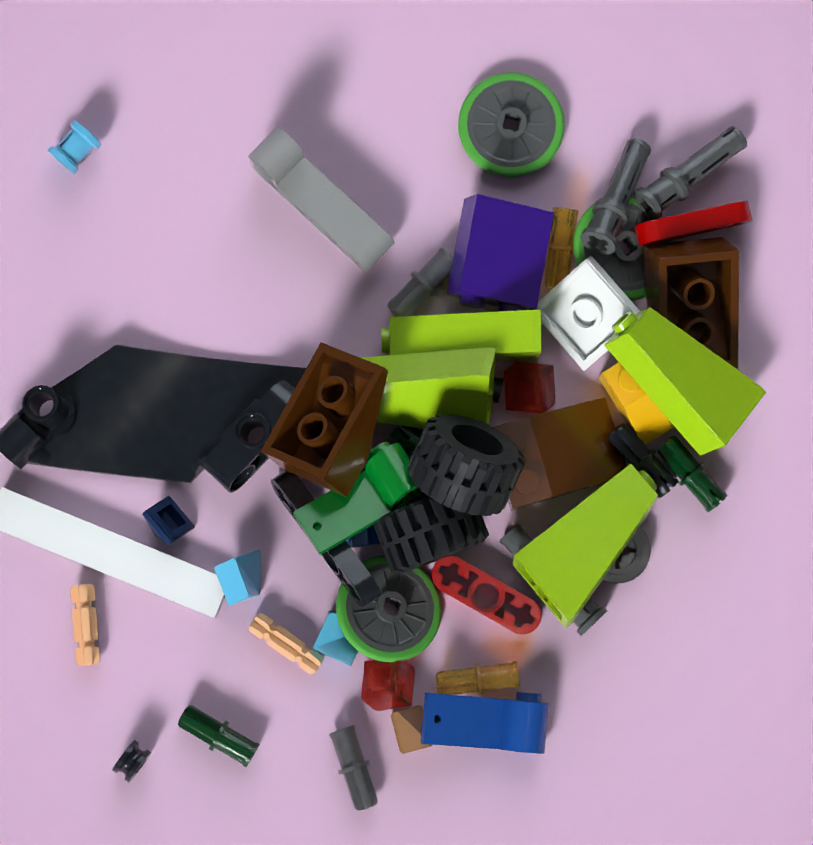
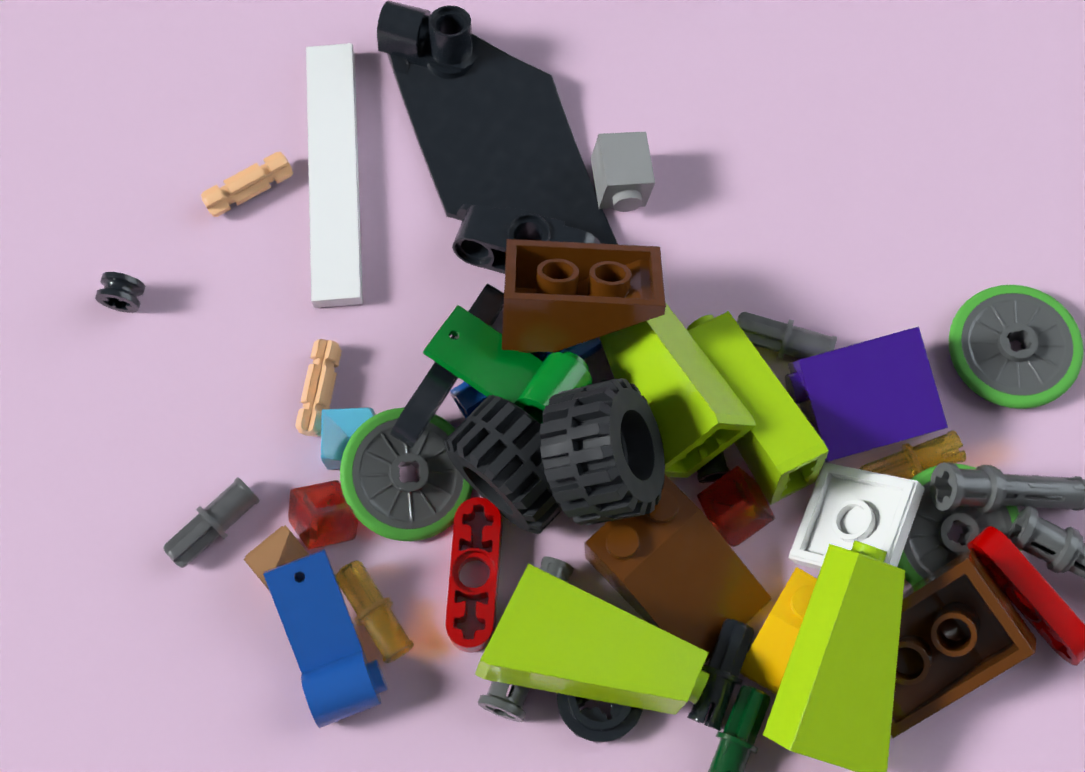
camera: 65 degrees right, 15 degrees down
dark blue slope [142,496,195,546] -> none
dark green axle [178,705,260,767] -> none
medium azure slope [214,550,261,606] -> none
light grey beam [248,126,395,272] -> none
none -> light grey brick [591,132,655,212]

